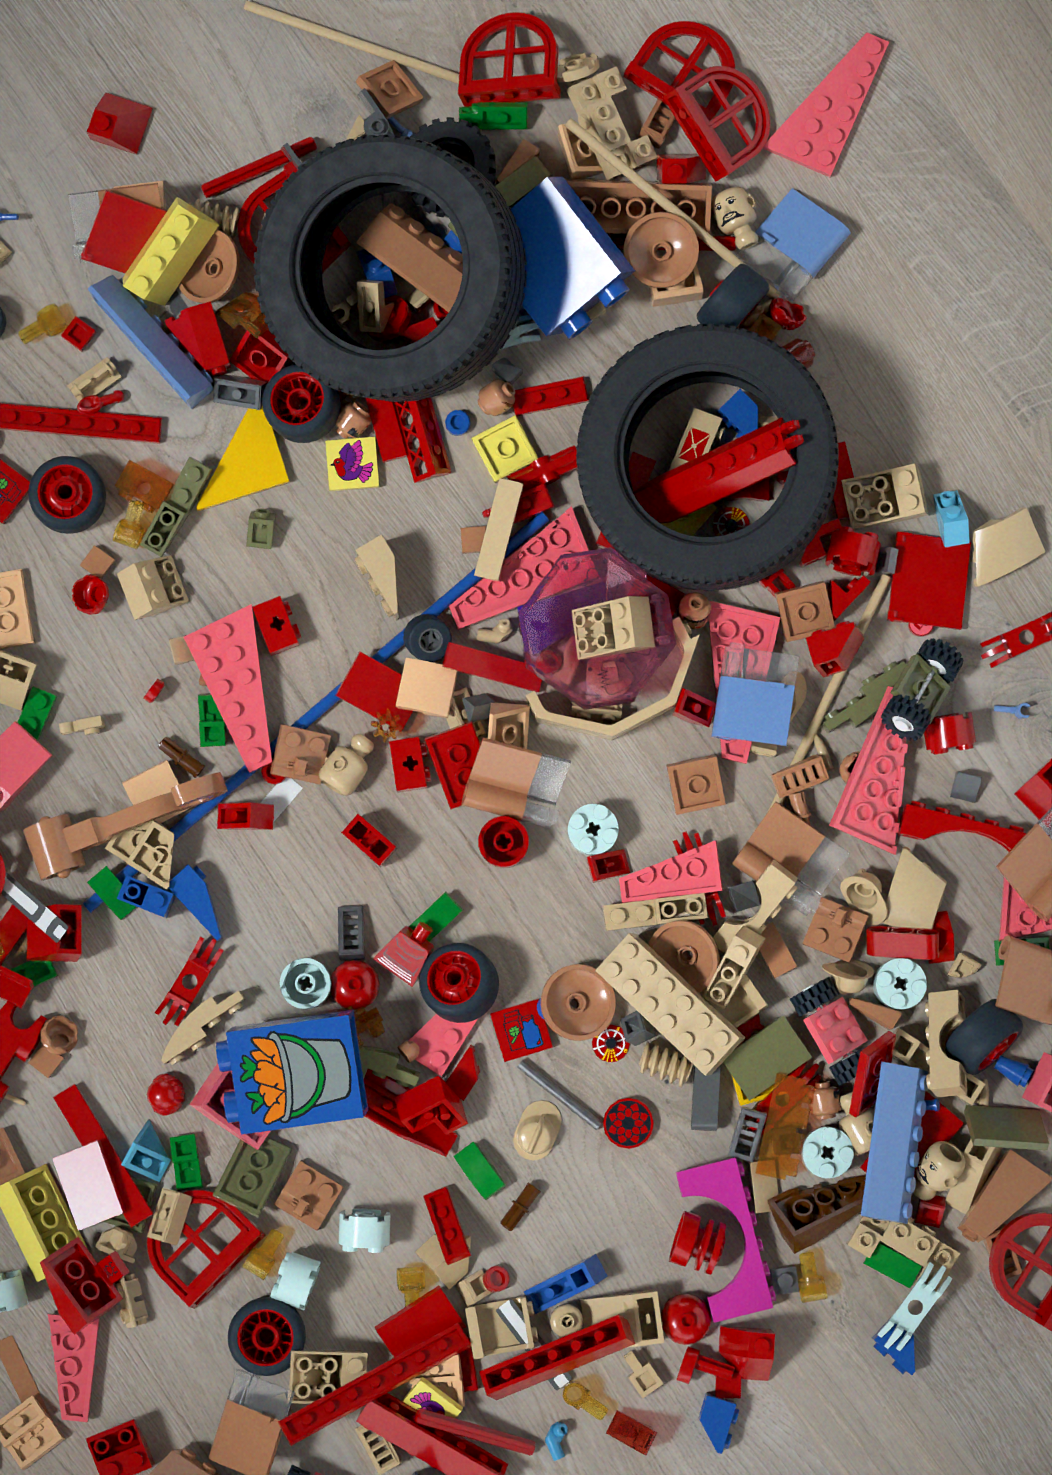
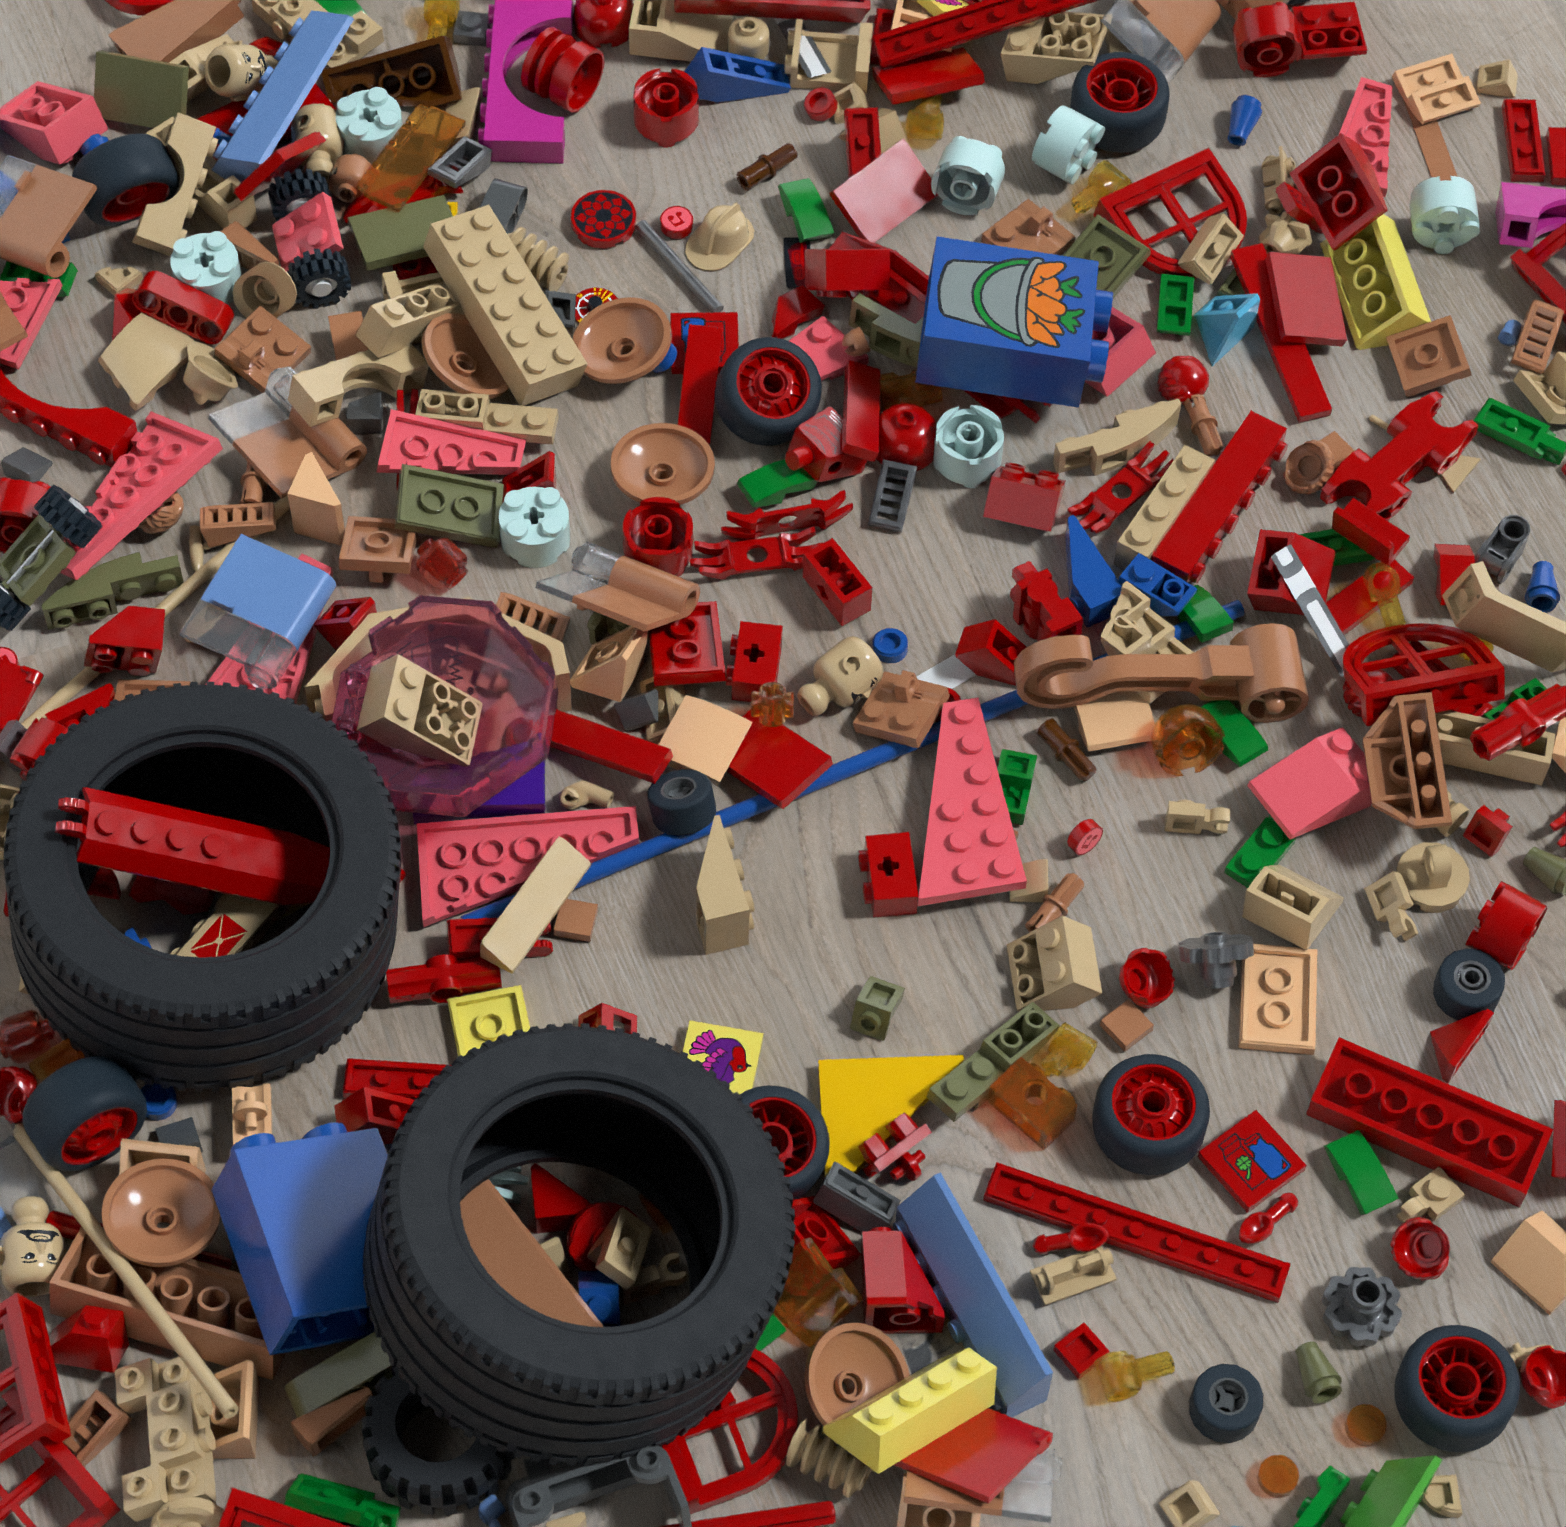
camera: 165 degrees left, 25 degrees down
none -> dark grey slope [155,1117,203,1153]
none -> light nougat hips [232,1083,273,1145]
none -> light nougat slope [287,452,345,546]
none -> red slope [334,1087,414,1145]
none -> olive tile [394,464,504,548]
none -> clear red head [416,537,468,590]
none -> nougat slope [495,592,570,642]
none -> nougat dish [611,423,715,505]
none -> red brick [633,68,699,148]
none -> tile [660,206,693,239]
none -> red tile [678,324,723,446]
none -> red piece [690,527,822,579]
none -> red piece [721,490,853,541]
none -> sticker [783,237,810,289]
none -> tile [829,138,938,243]
none -> red tile [842,360,881,462]
none -> red hips [858,1112,932,1181]
none -> blue tile [872,628,908,663]
none -> red slope [983,462,1066,532]
none -> red hips [1010,561,1083,641]
none -> nougat axle [1025,873,1084,932]
none -> tan arch [1113,445,1215,570]
none -> clear orange cylinder [1150,704,1225,776]
none -> red brick [1151,411,1288,584]
none -> flat silver plant [1179,932,1254,989]
none -> nougat axle [1184,394,1224,456]
none -> green slope [1193,700,1269,767]
none -> blue cone [1227,95,1262,146]
none -> red brick [1232,2,1302,78]

